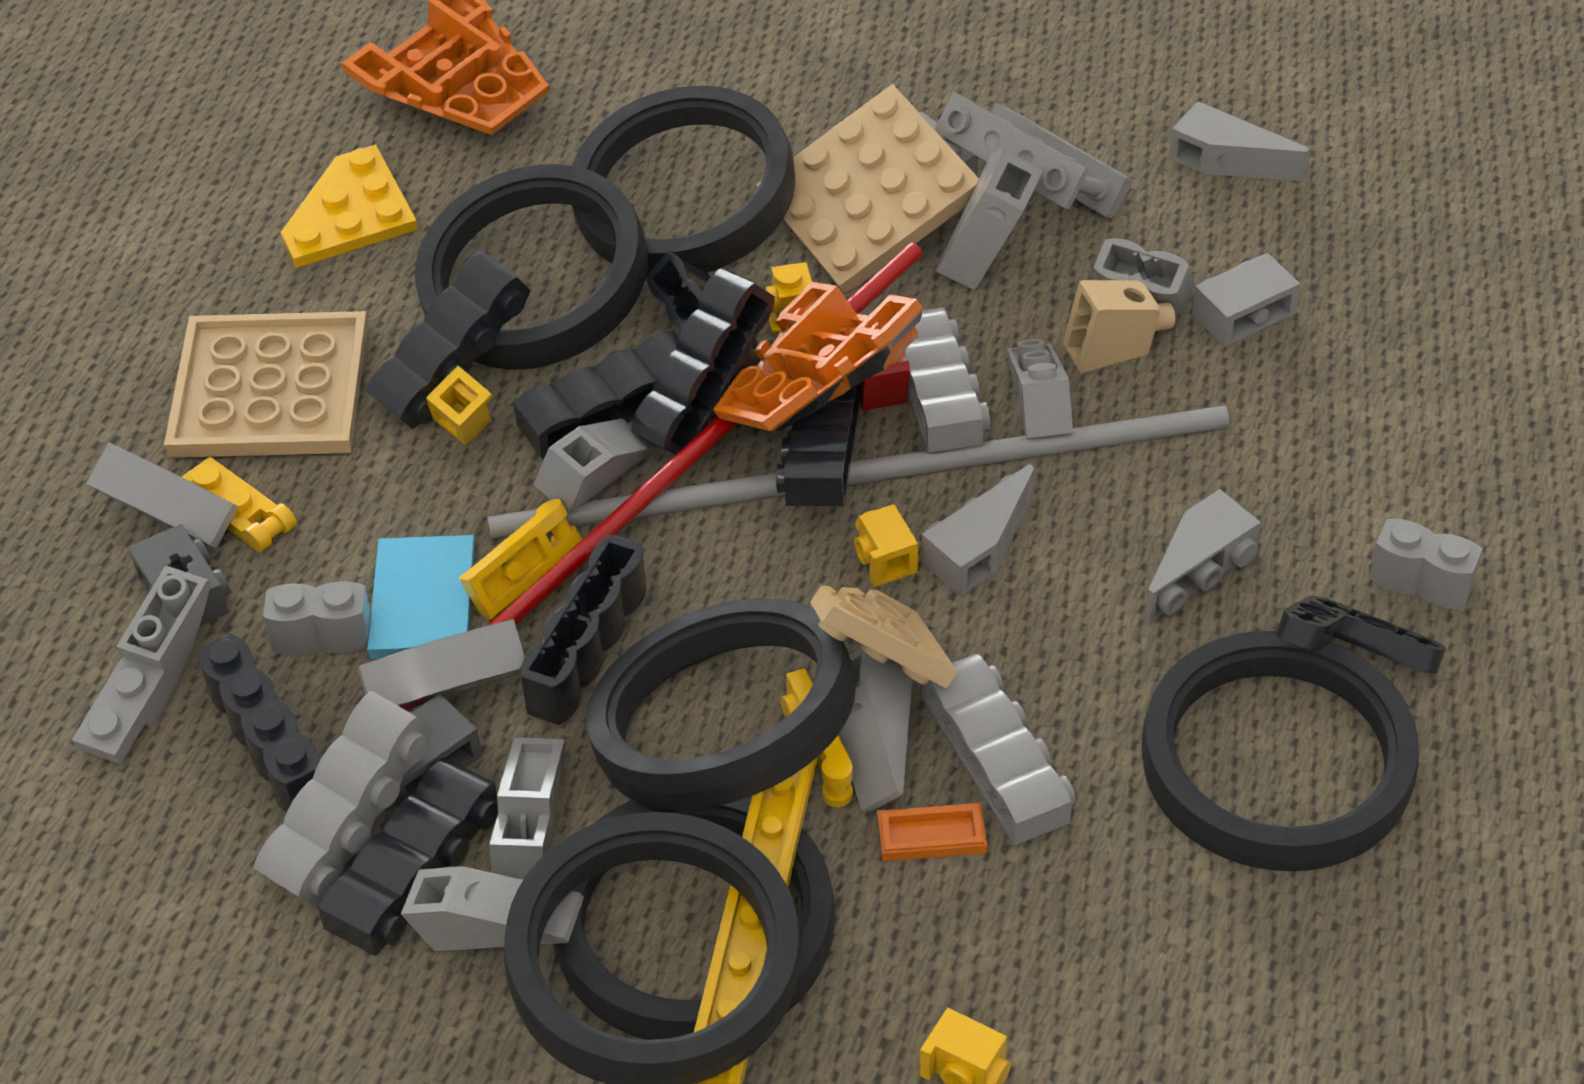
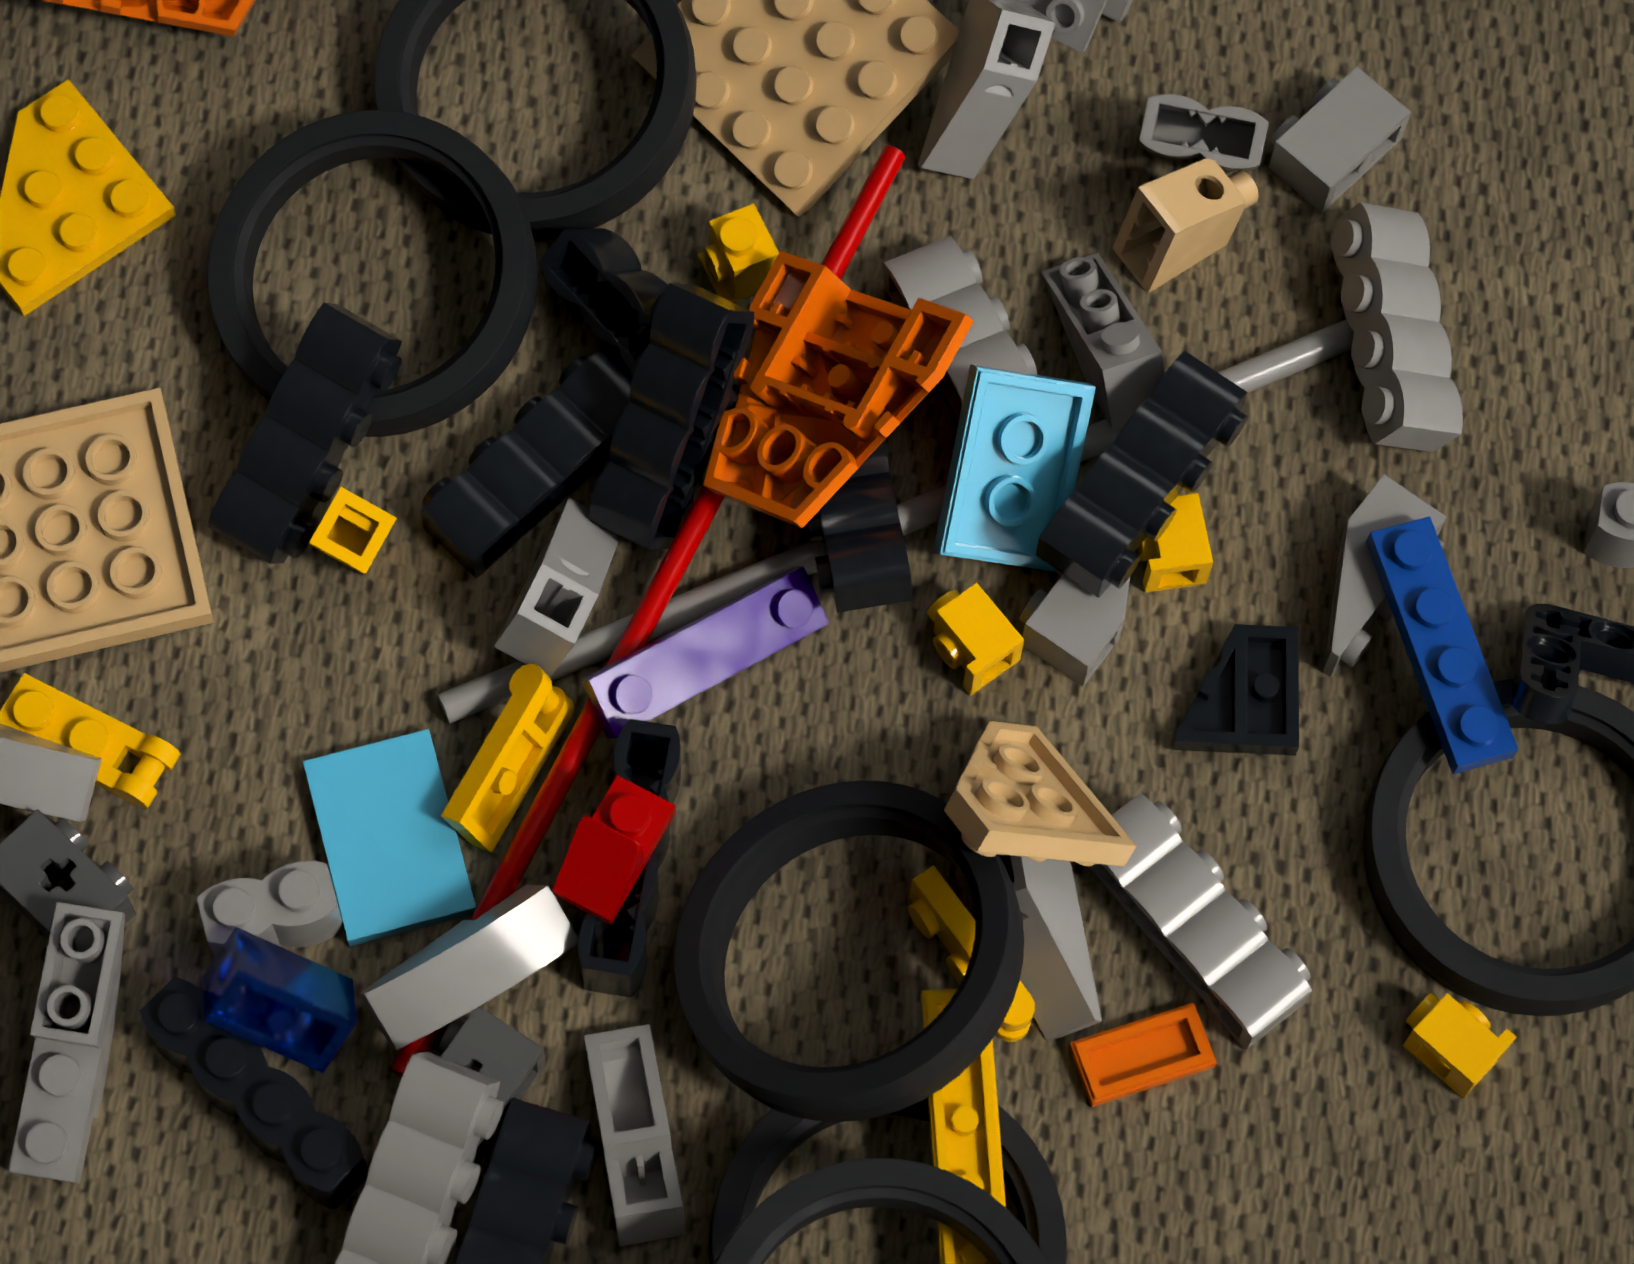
camera: 20 degrees left, 20 degrees up
none -> clear blue brick [203,927,357,1073]
none -> red slope [552,775,676,925]
none -> plate [581,566,830,738]
none -> medium azure tile [933,364,1096,572]
none -> black brick [1036,351,1248,598]
none -> yellow brick [1137,493,1213,593]
none -> black wing [1172,624,1299,756]
none -> light grey brick [1330,202,1463,452]
none -> blue plate [1366,516,1519,775]
none -> yellow brick [1403,992,1517,1099]

